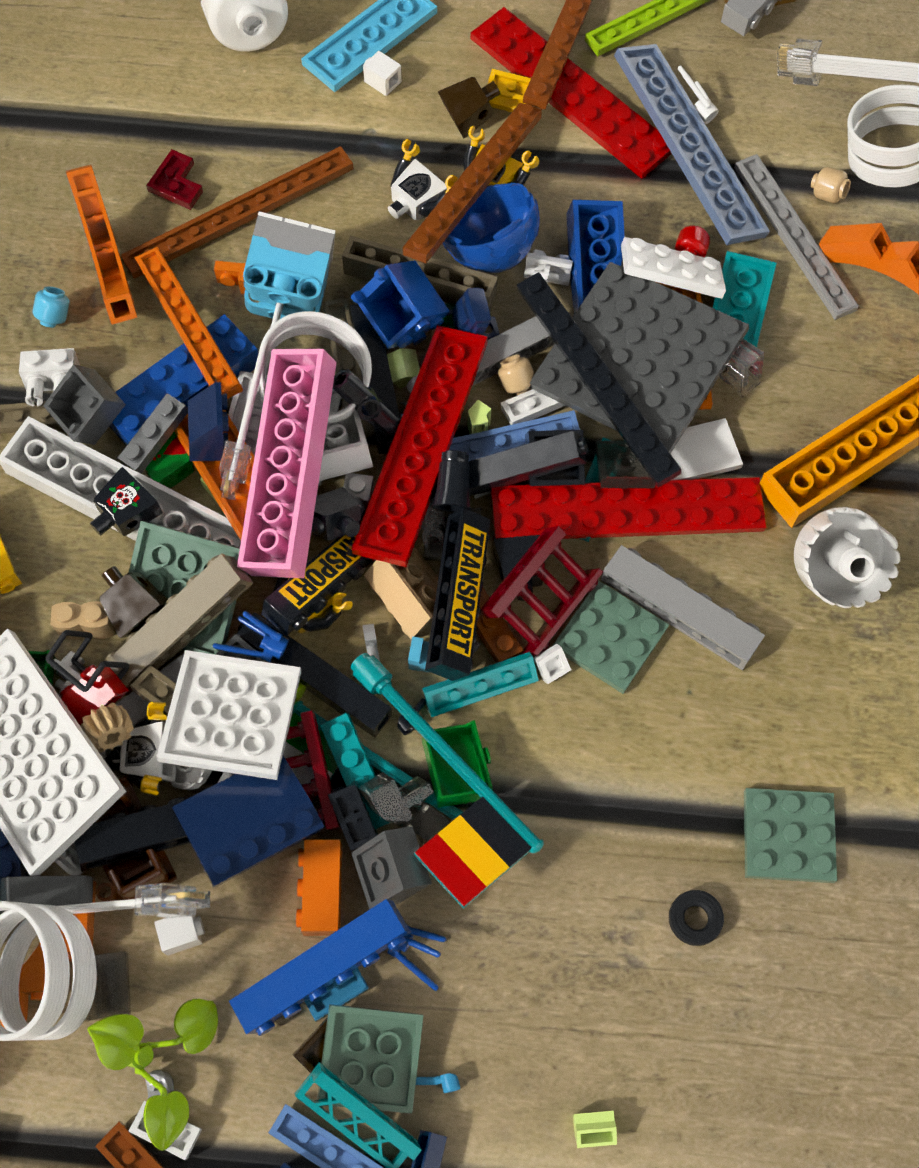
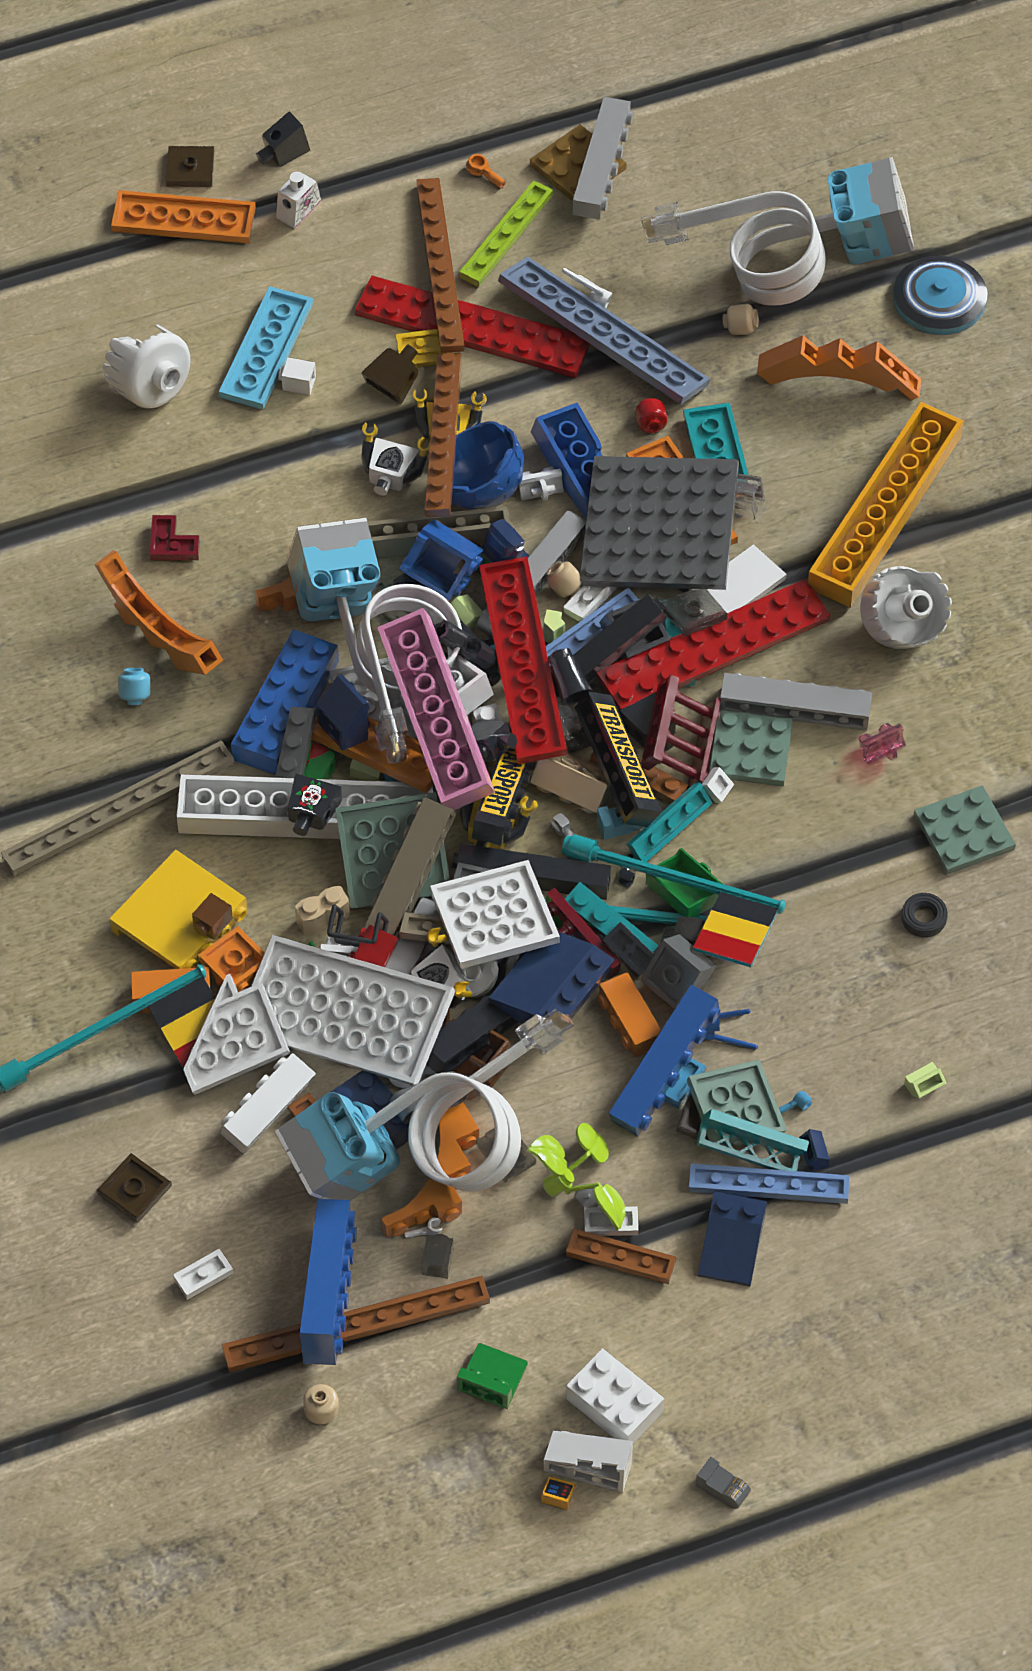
camera: 25 degrees left, 10 degrees down
white brick [19,348,80,406] -> none
dark grey container [43,364,126,445] -> none
tan gear [81,702,134,753] -> none
dark brown torso [100,566,168,638] -> none
dark orange plate [120,146,354,279] -> none
orange tile [134,247,243,399] -> none
white brick [154,910,205,956] -> none
blue plant [213,611,289,662] -> none
clear smoke brick [358,772,433,824] -> none
black plate [517,272,681,487] -> none
white plate [621,237,726,299] -> none
light grey tile [734,154,859,320] -> none
none -> clear pink hips [858,723,906,764]

